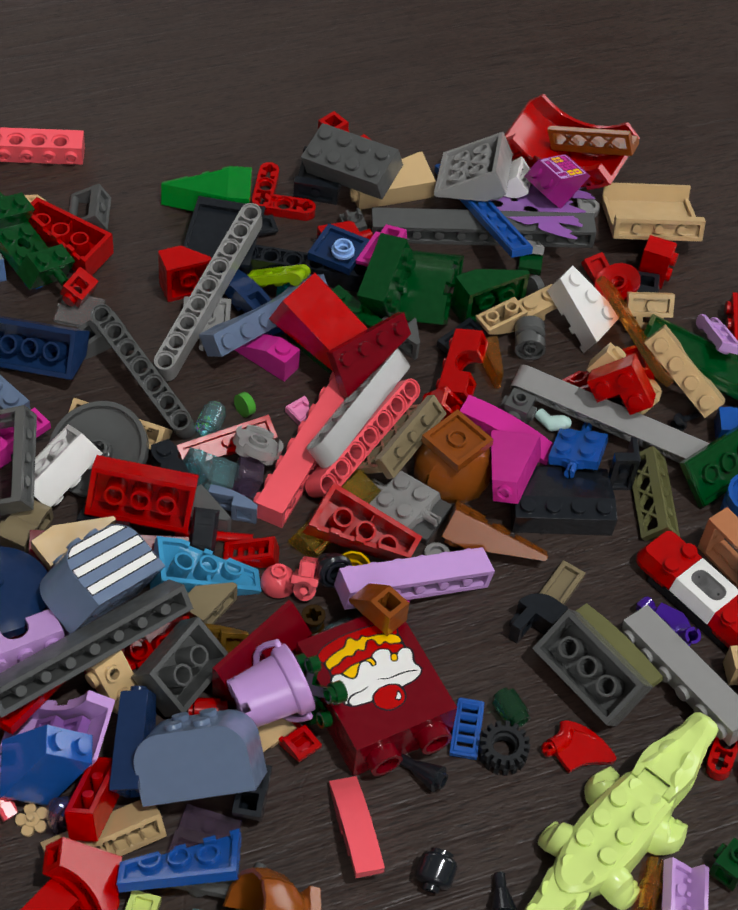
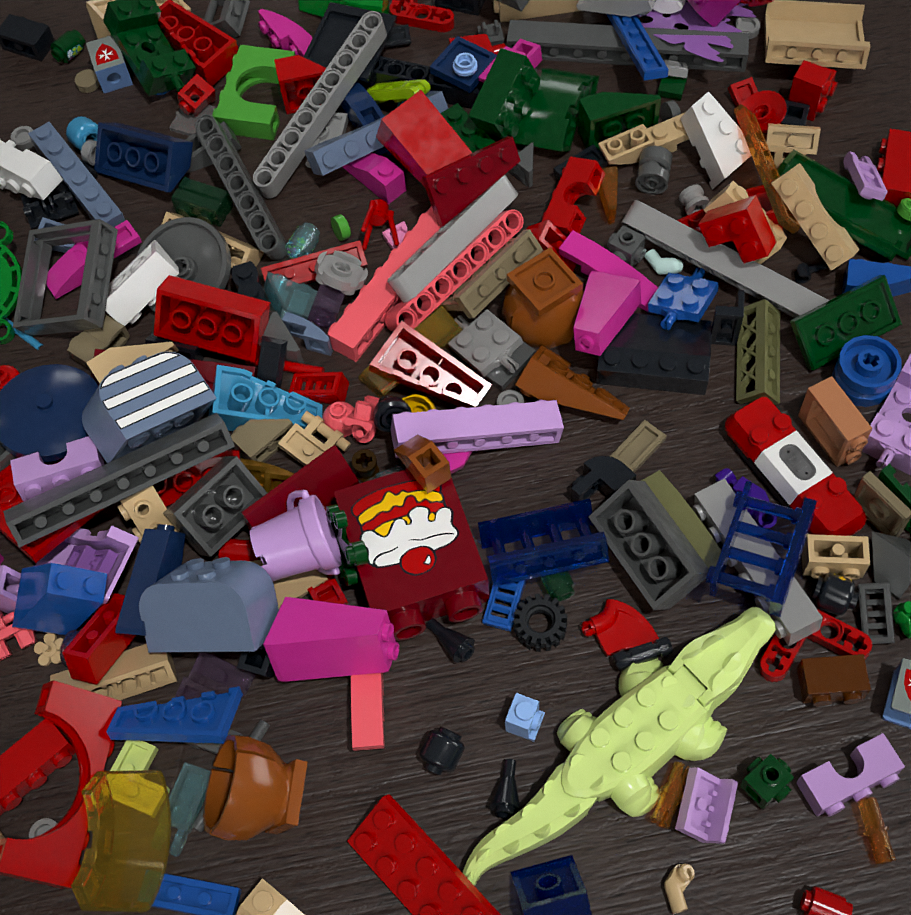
camera: 20 degrees right, 10 degrees up
none -> clear green brick [172,177,233,226]
none -> bright green arch [213,45,295,140]
none -> dark pink slope [258,9,313,57]
none -> dark pink slope [263,597,399,682]
none -> tan plate [278,411,351,466]
none -> red plant [361,199,399,250]
none -> clear blue fence [478,499,609,587]
none -> light blue brick [505,693,545,742]
none -> black axle [613,637,673,671]
none -> light grey wheel [679,185,710,215]
none -> clear blue fence [706,481,817,617]

